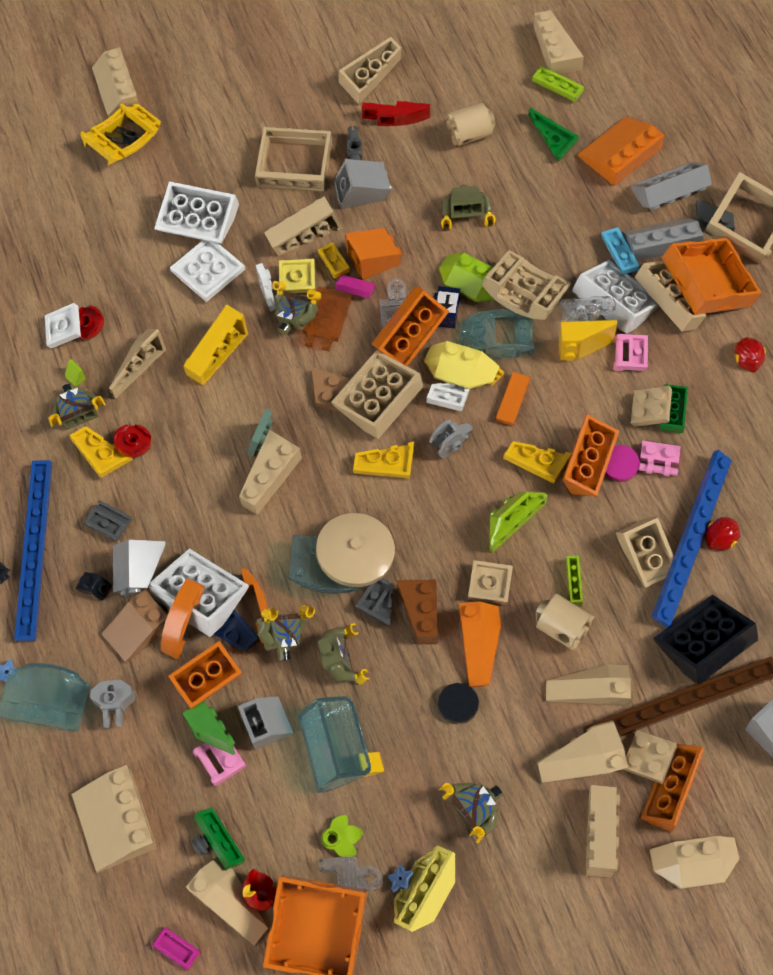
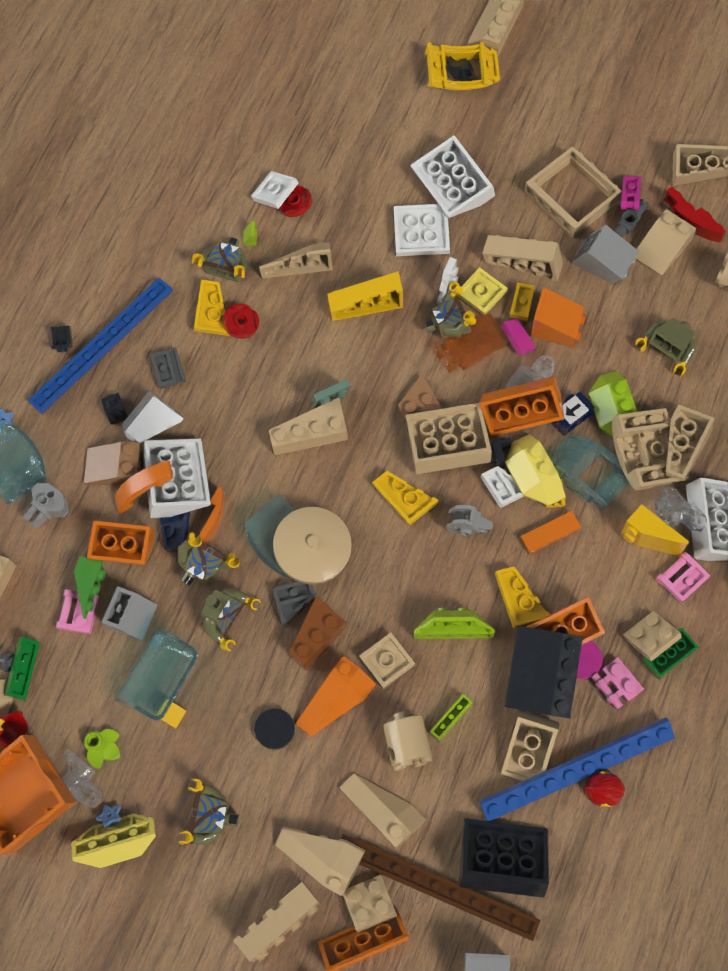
camera: 45 degrees right, 5 degrees up
none -> black bracket [491,437,512,468]
none -> black slope [504,626,583,719]
none -> dark pink plate [621,176,641,210]
none -> tan slope [635,209,696,277]
none -> tan wedge [666,404,715,481]

